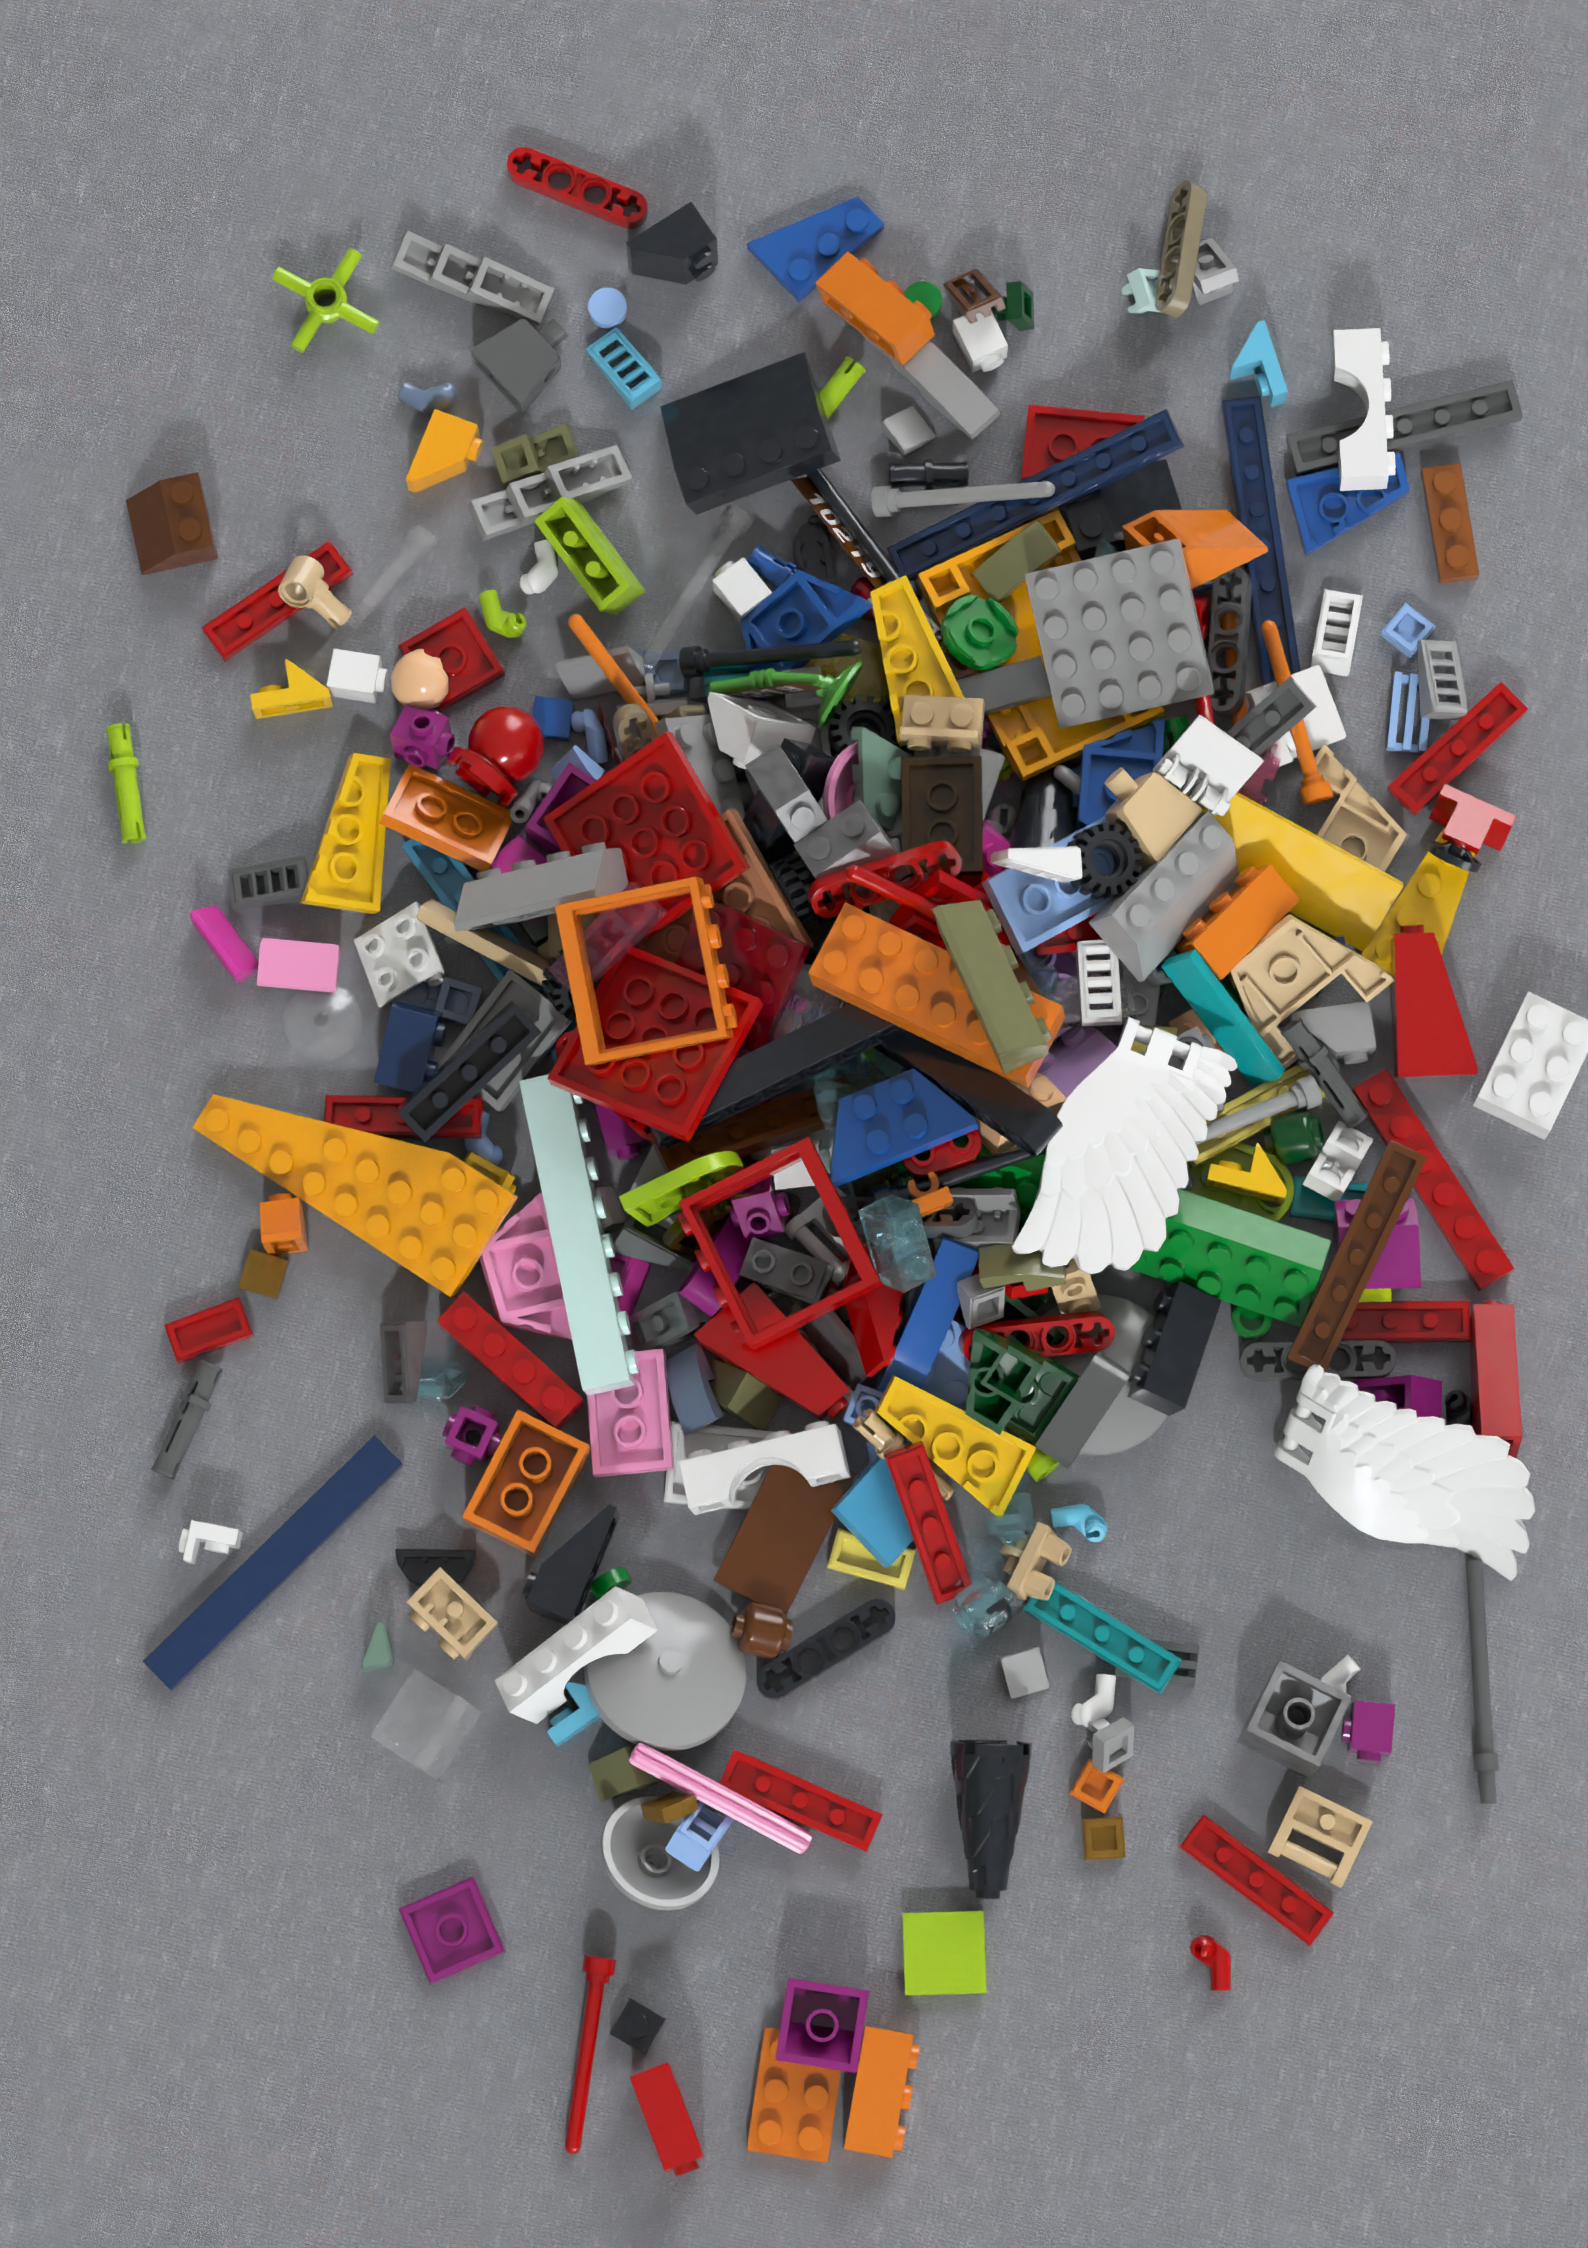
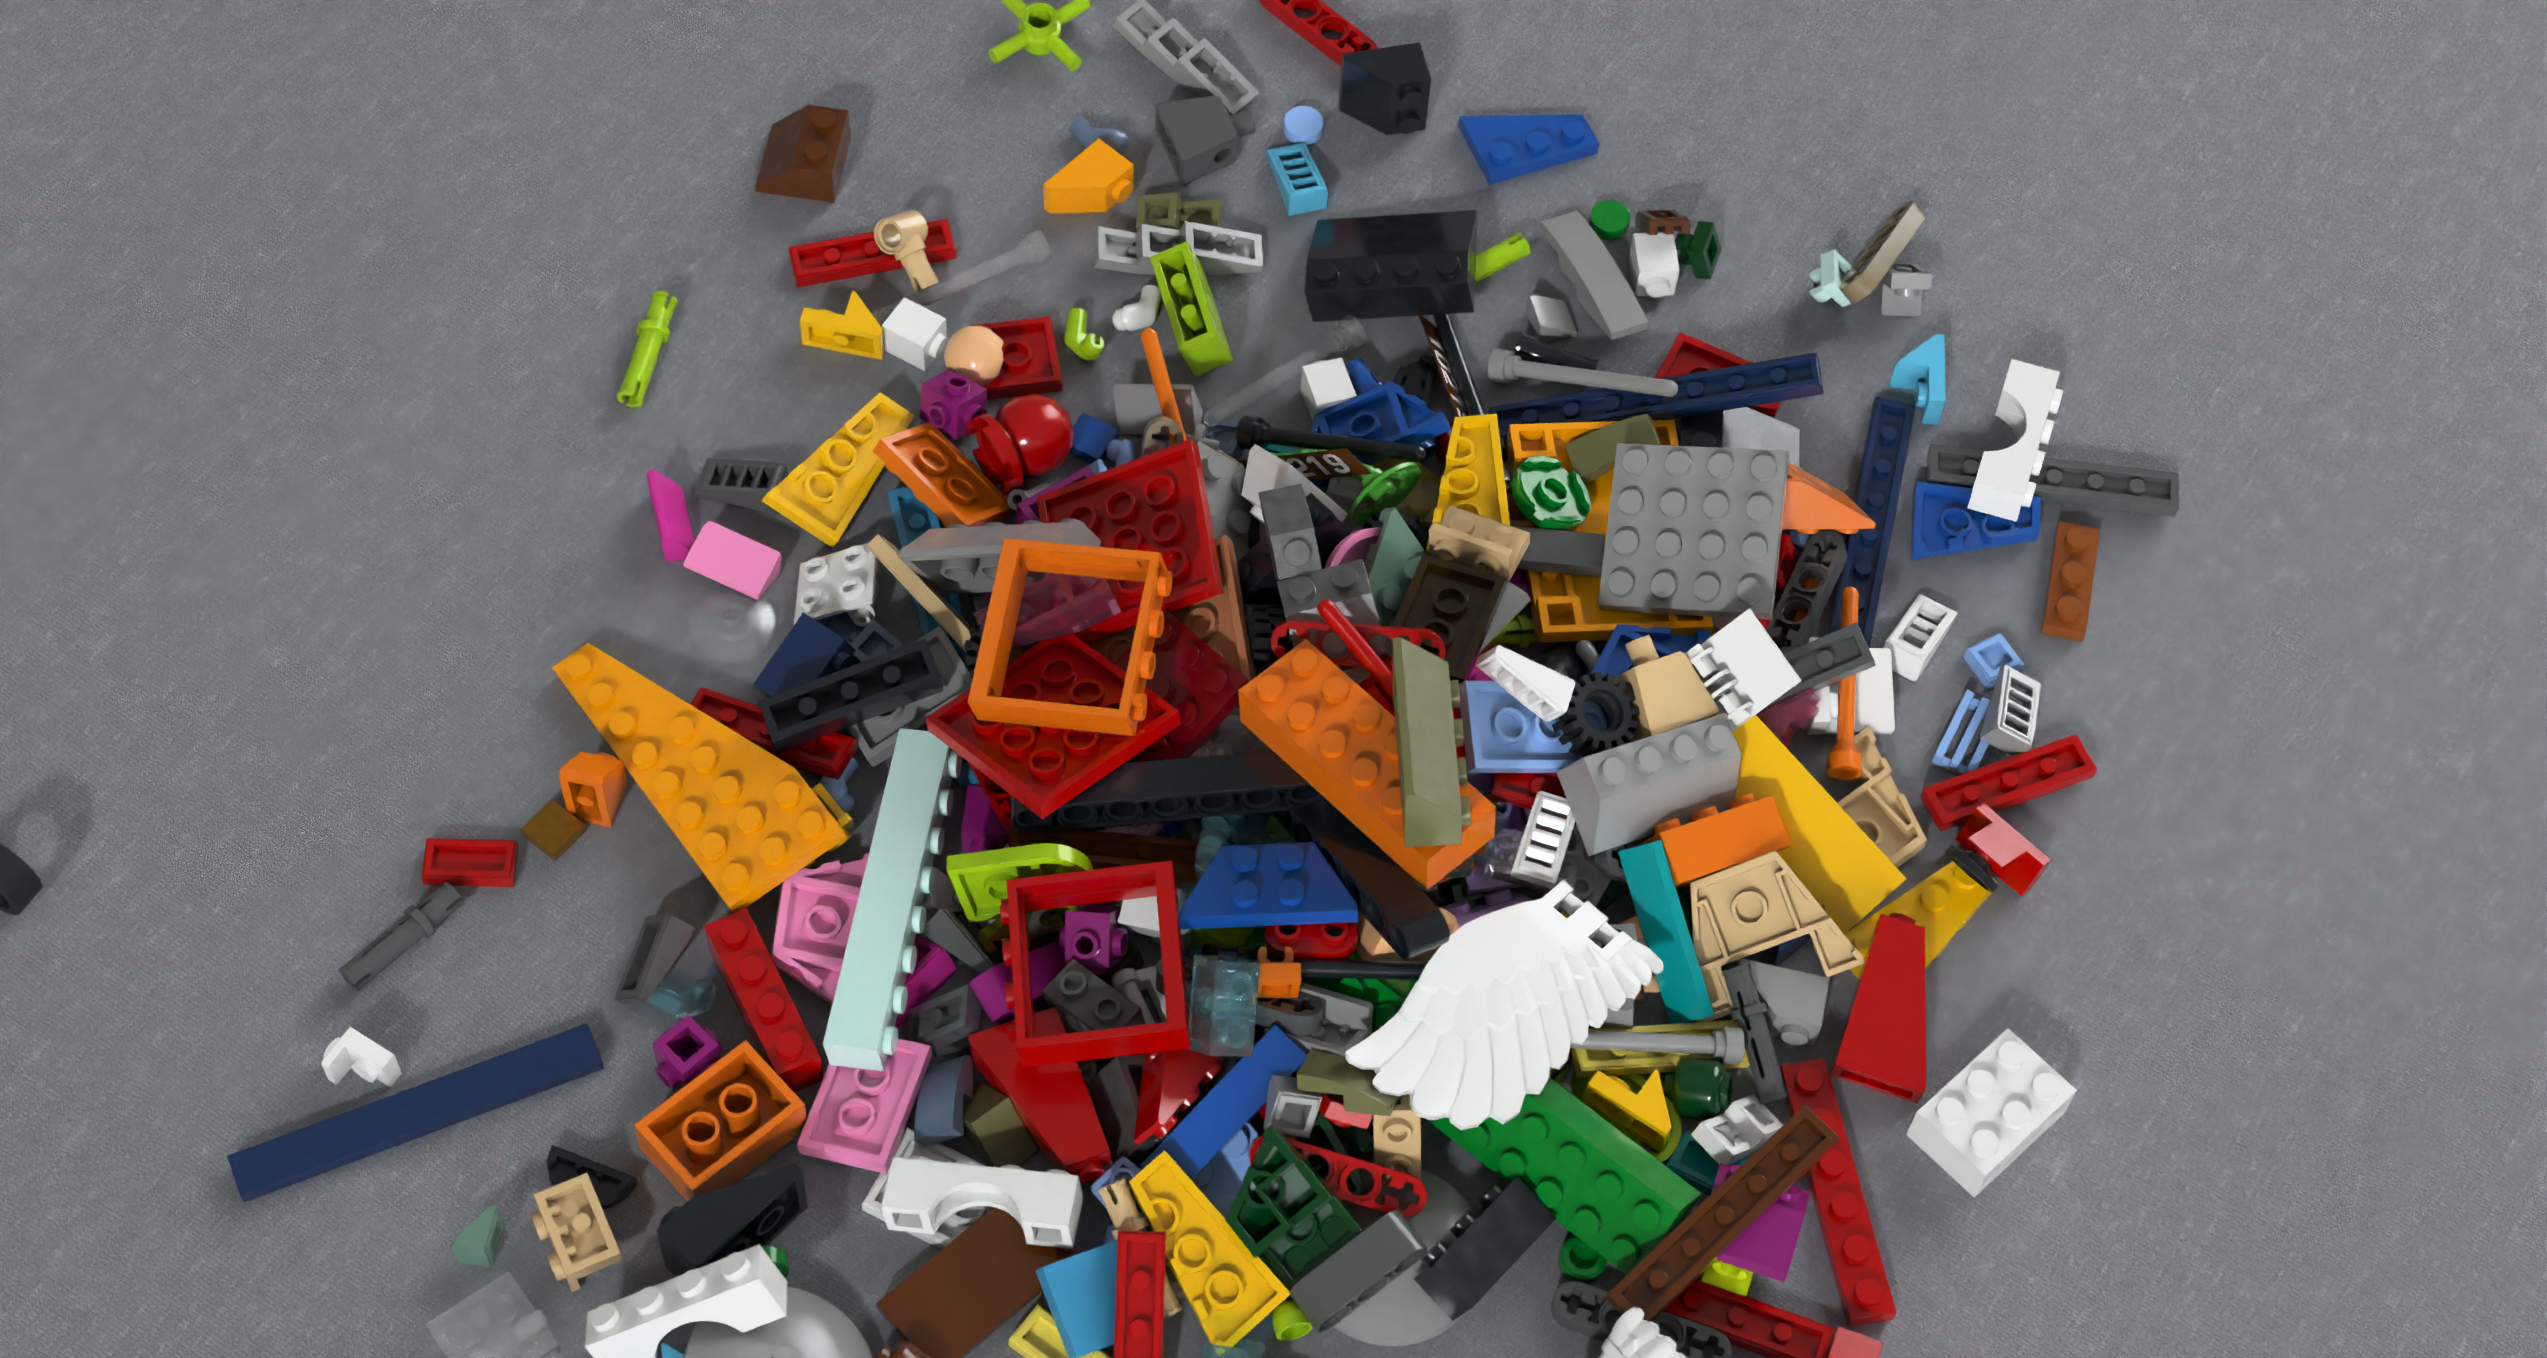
camera: 15 degrees right, 20 degrees down
orange brick [815,251,935,367] -> none

